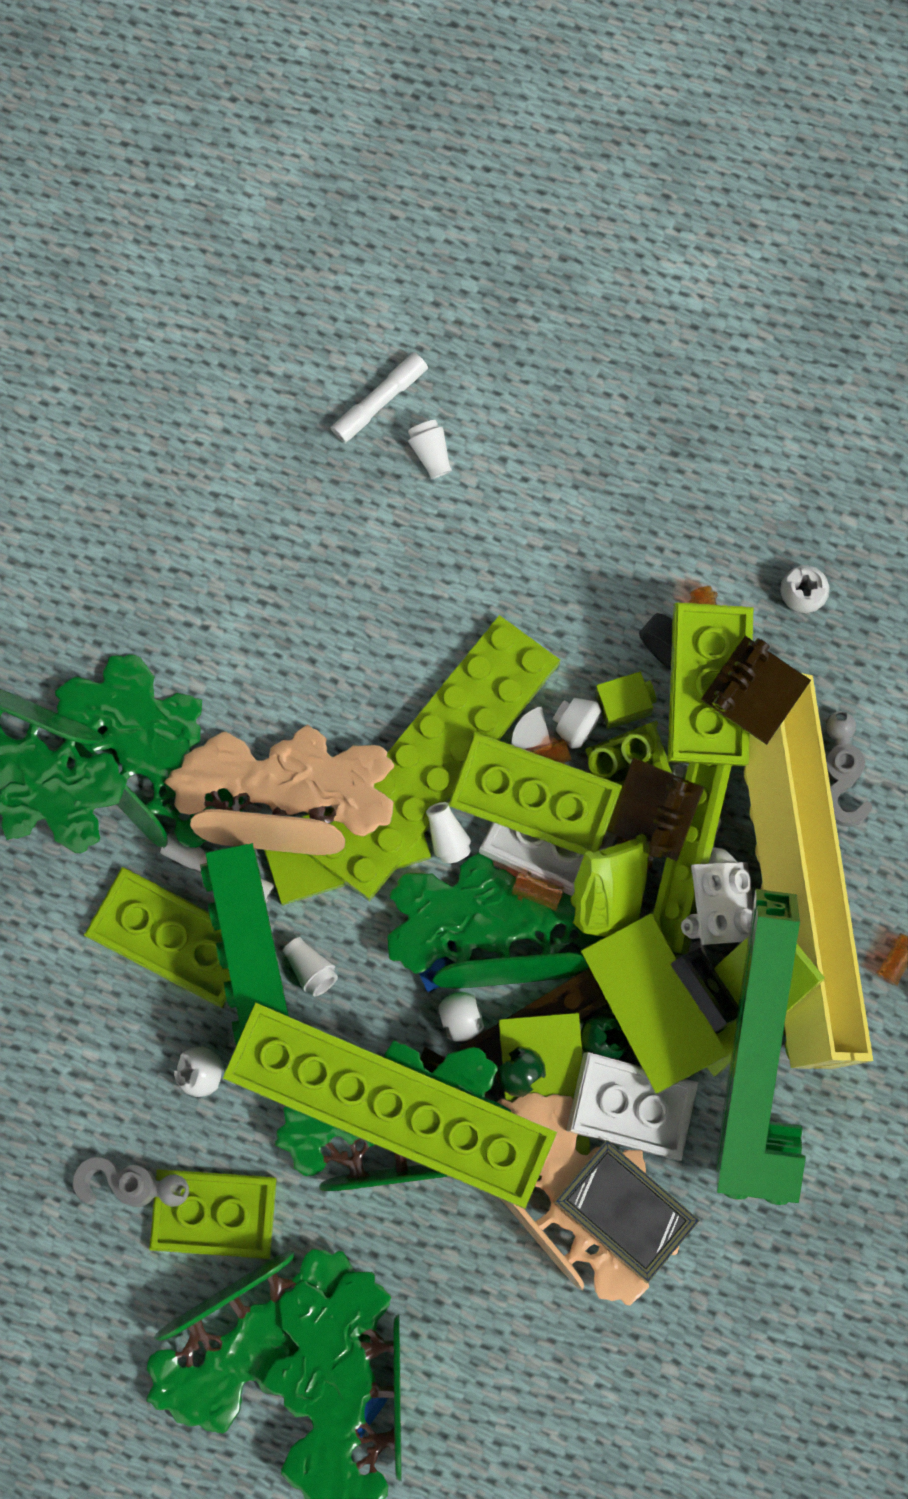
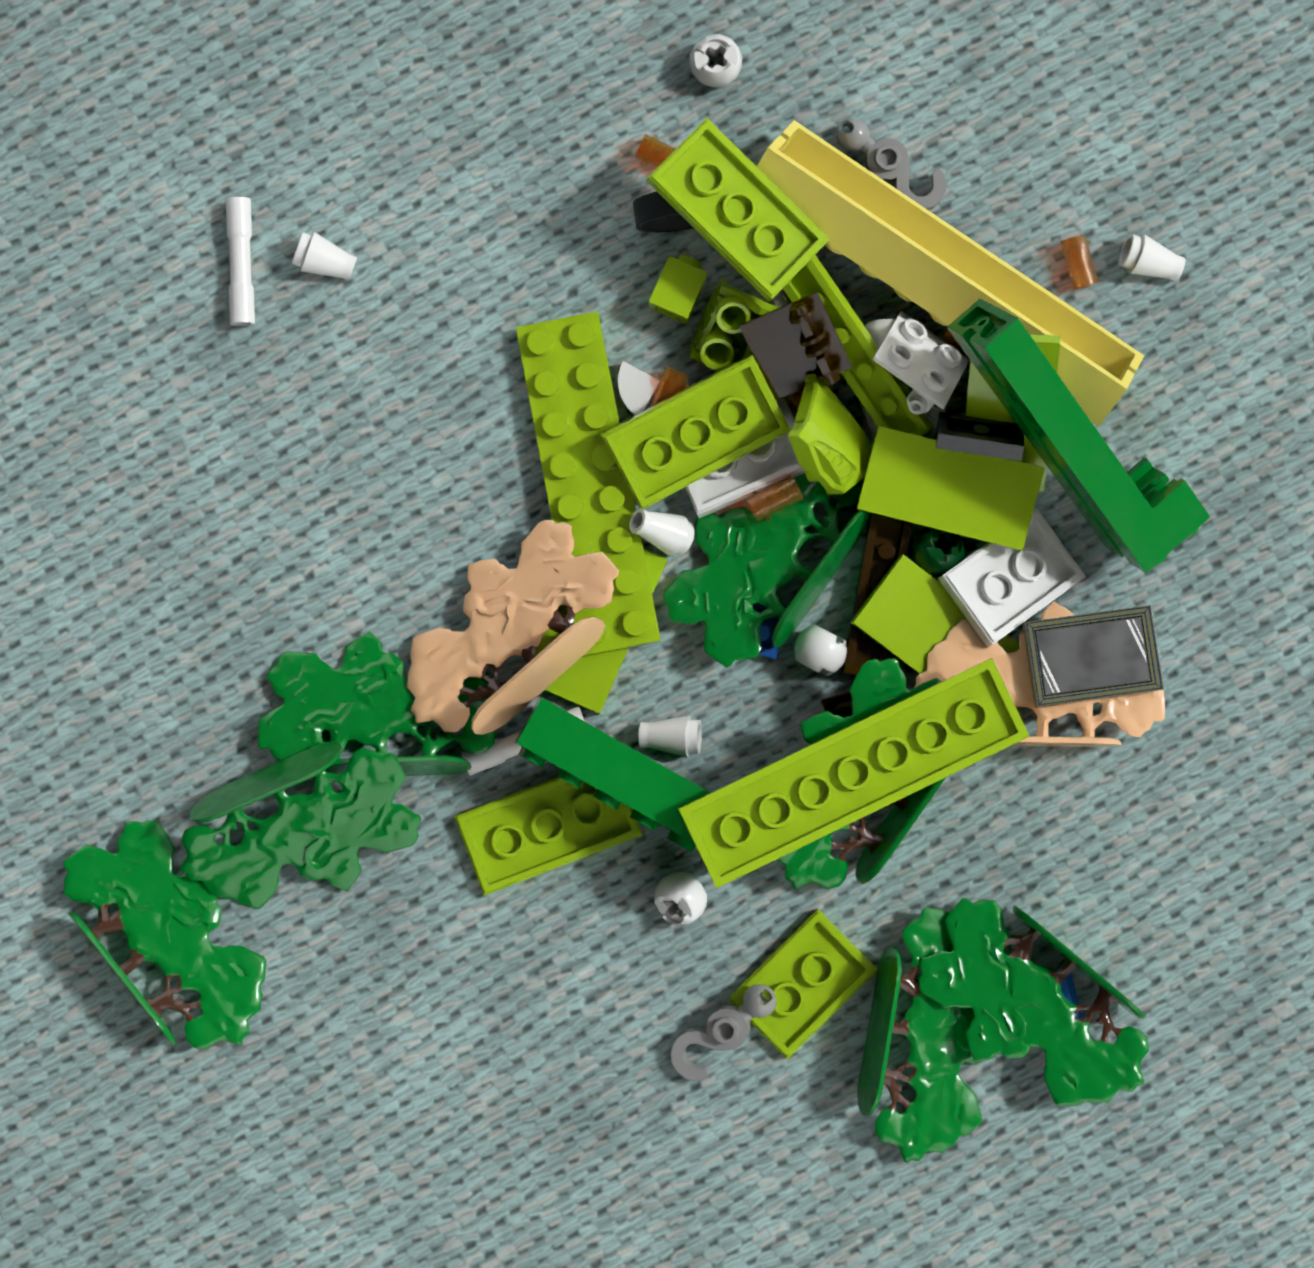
camera: 50 degrees left, 10 degrees up
dark green piece [496,1046,546,1097] -> none
white cone [553,698,602,749] -> none
dark brown hinge [701,635,811,745] -> none

